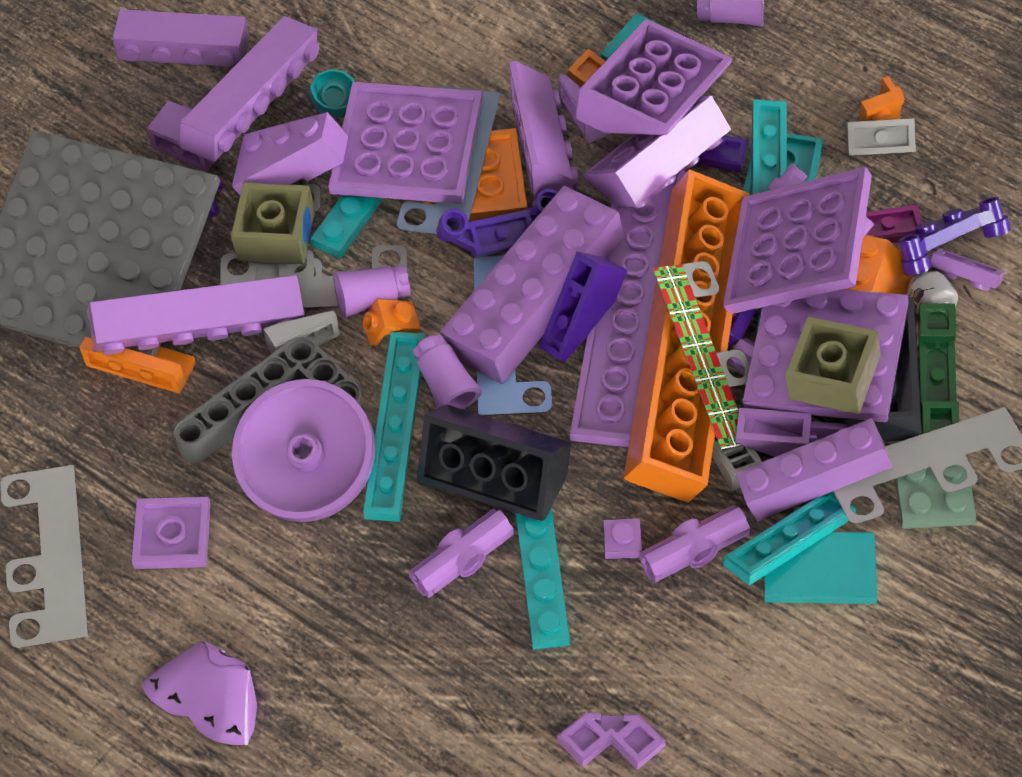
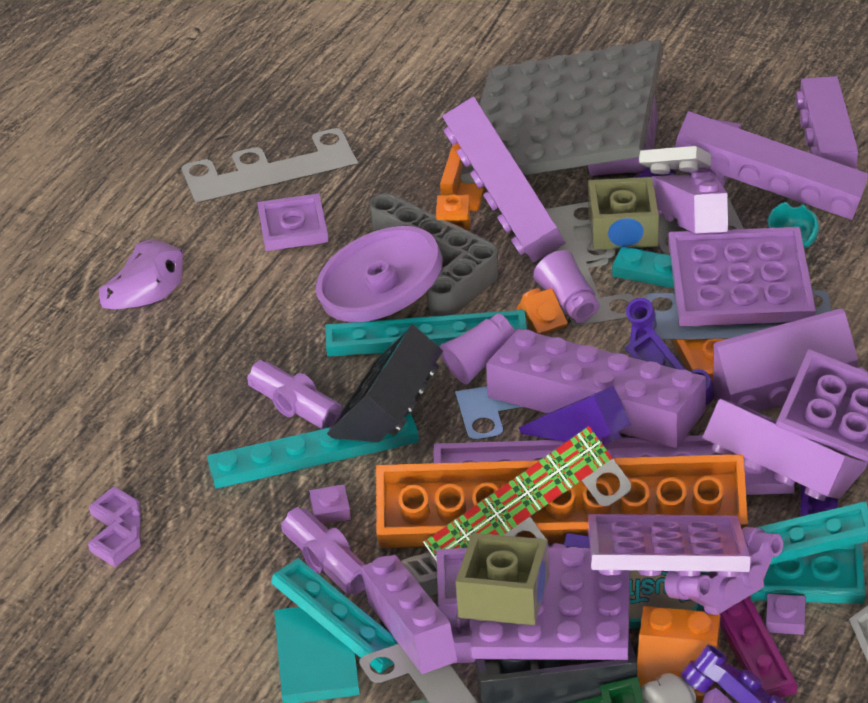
camera: 80 degrees right, 15 degrees down
light grey slope [263,310,340,354] -> none
none -> orange bracket [436,194,471,232]
none -> light grey plate [639,146,712,174]

